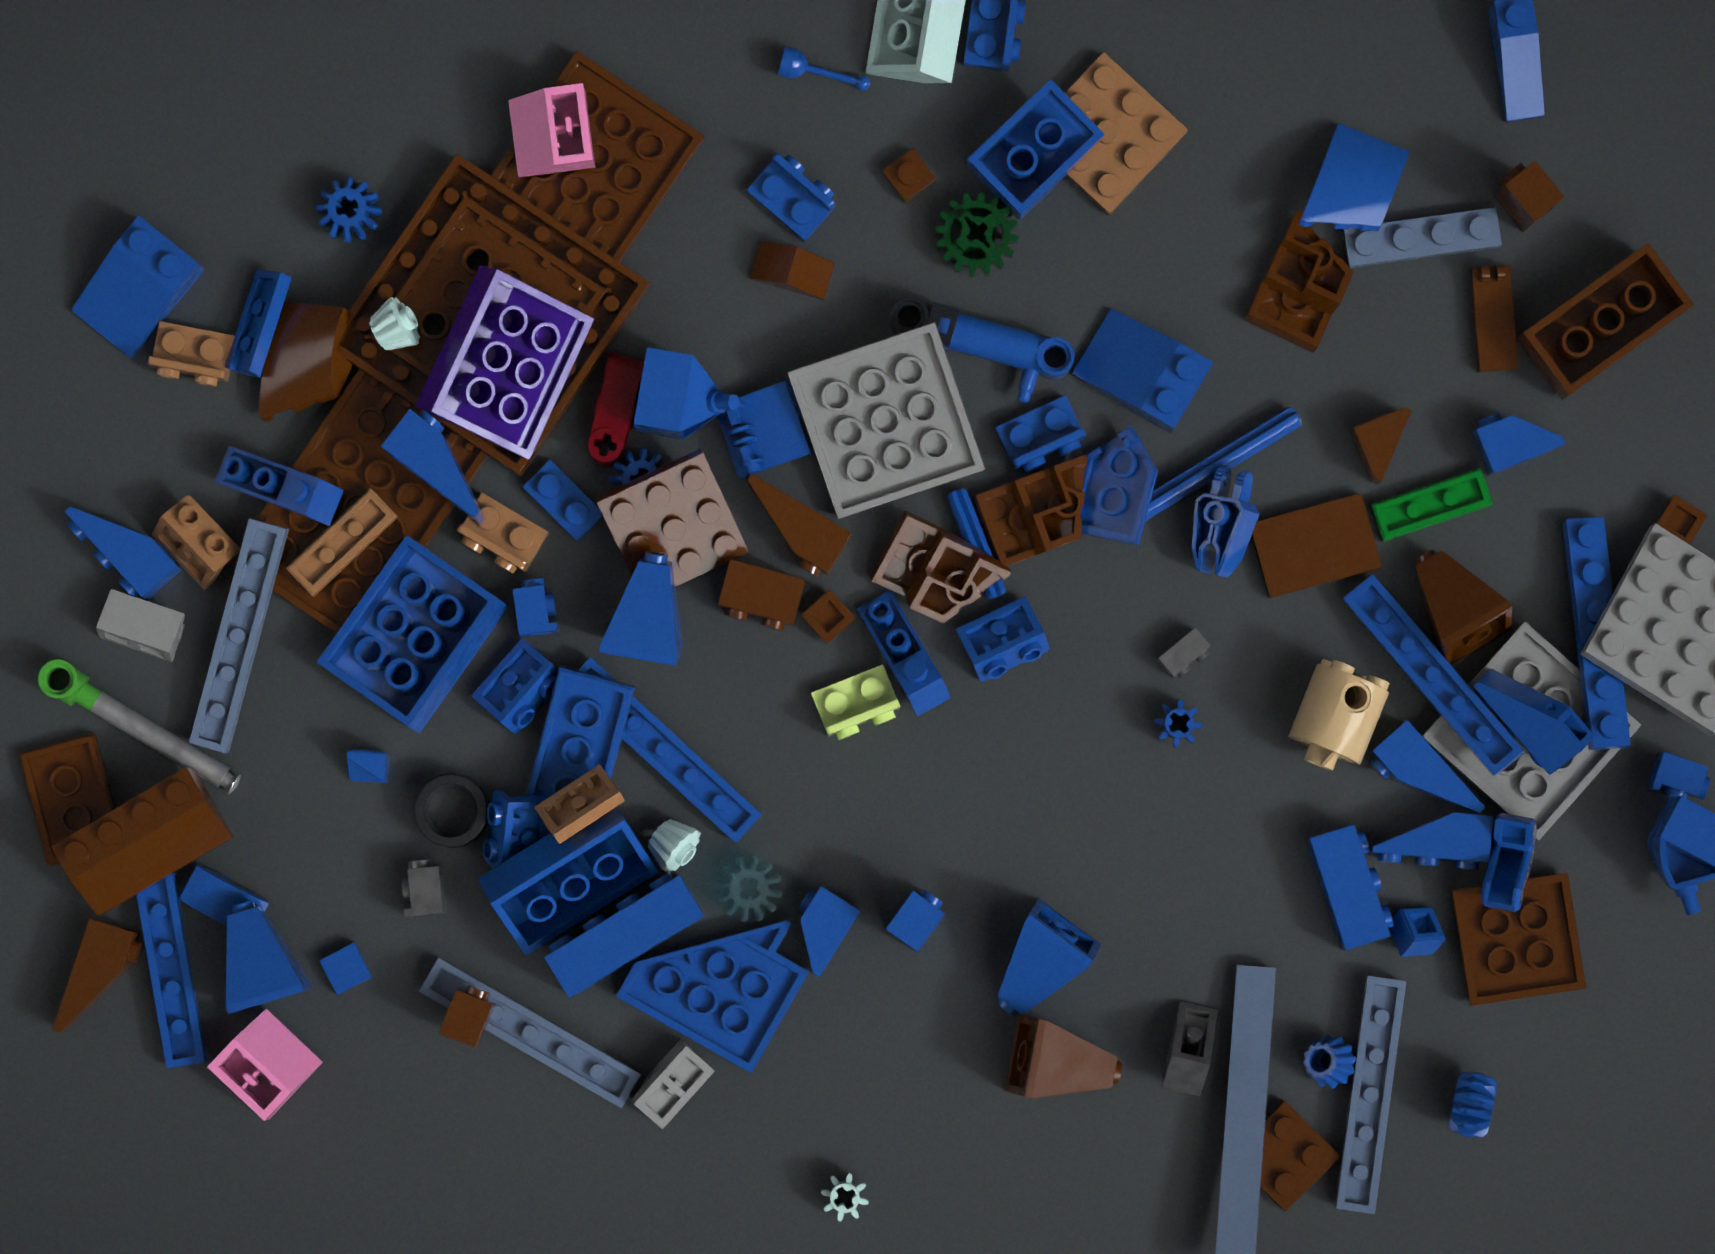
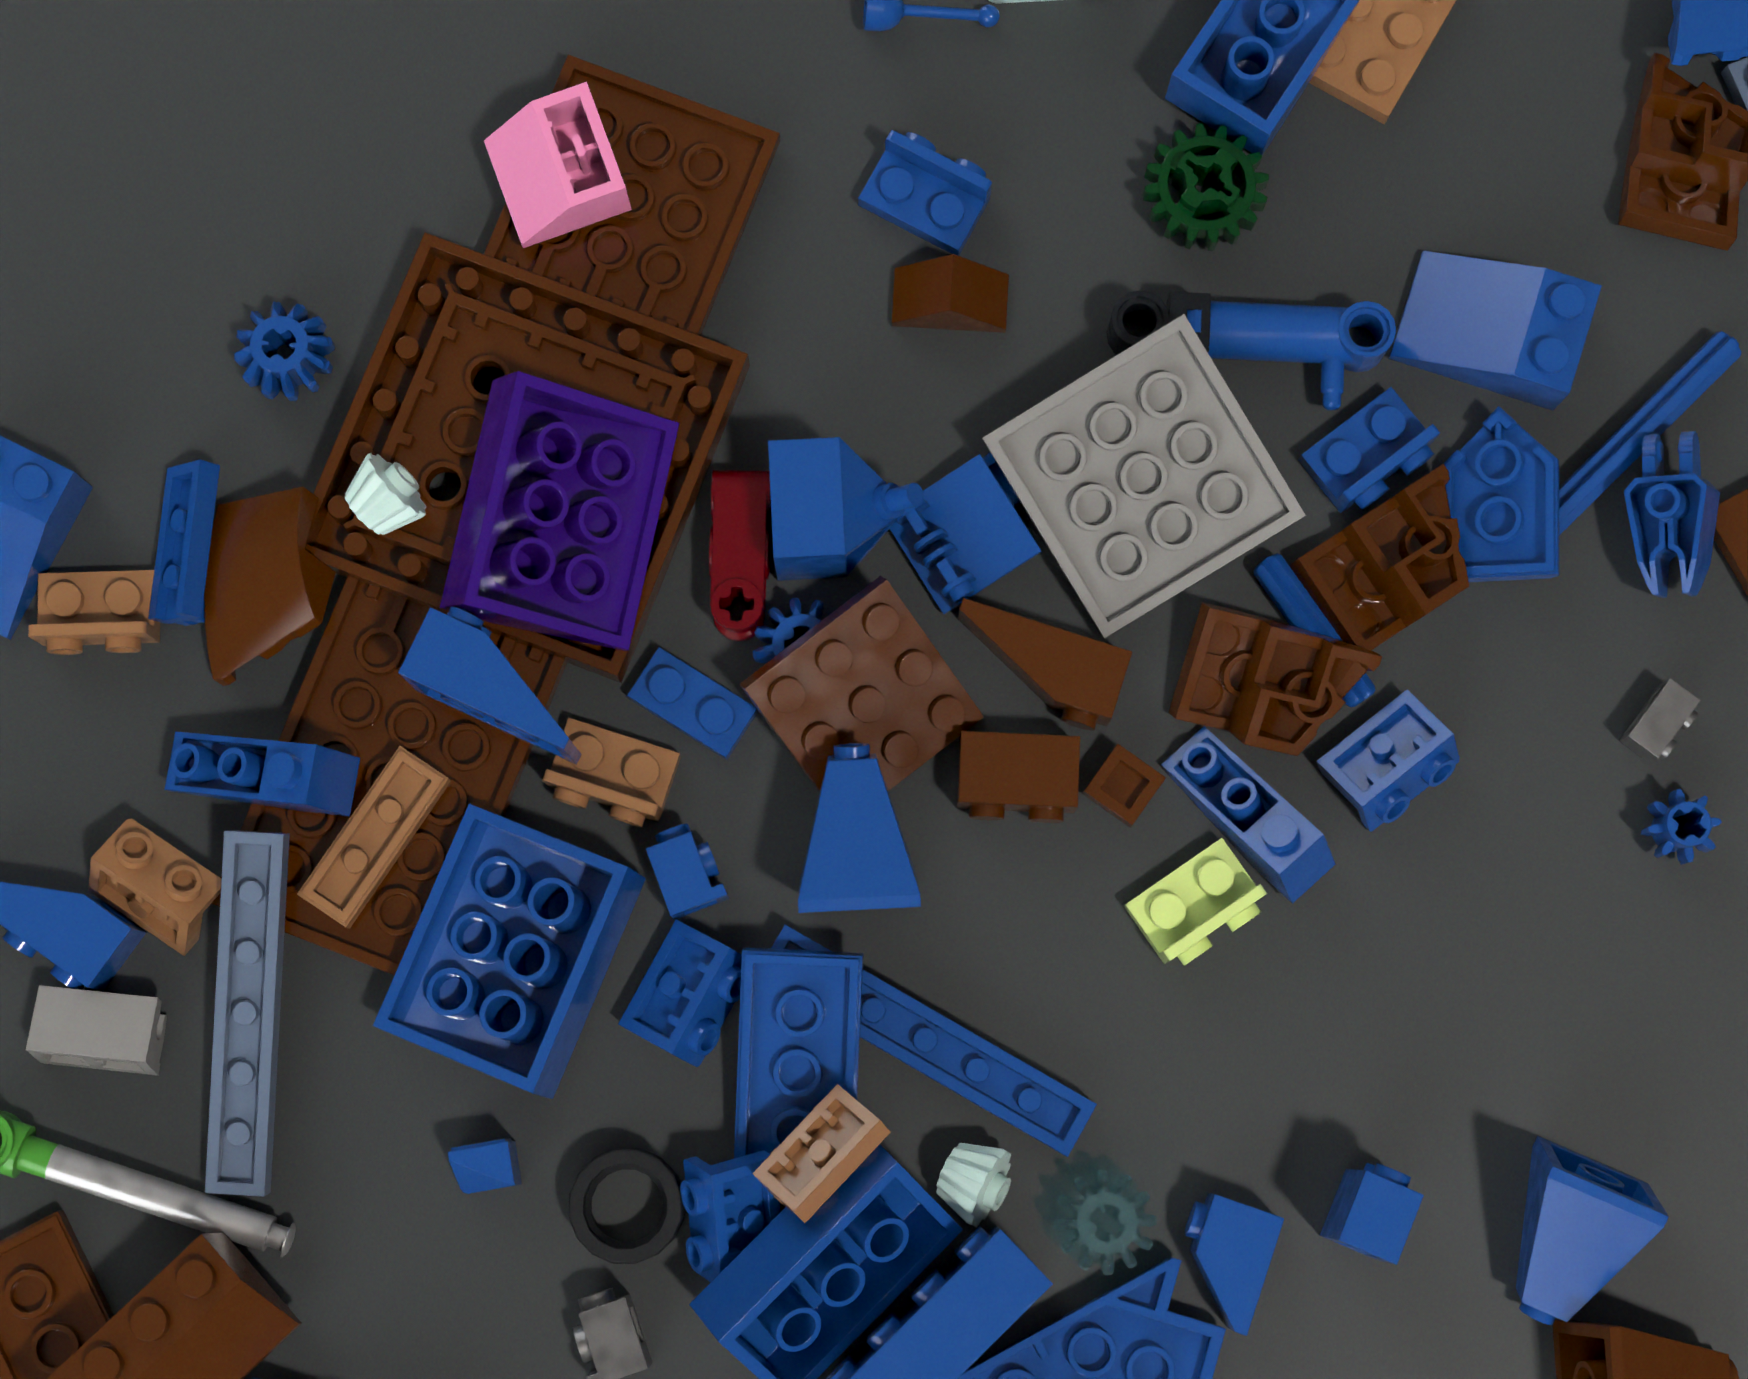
camera: 10 degrees left, 5 degrees down
reddish brown plate [882,148,936,203] -> none

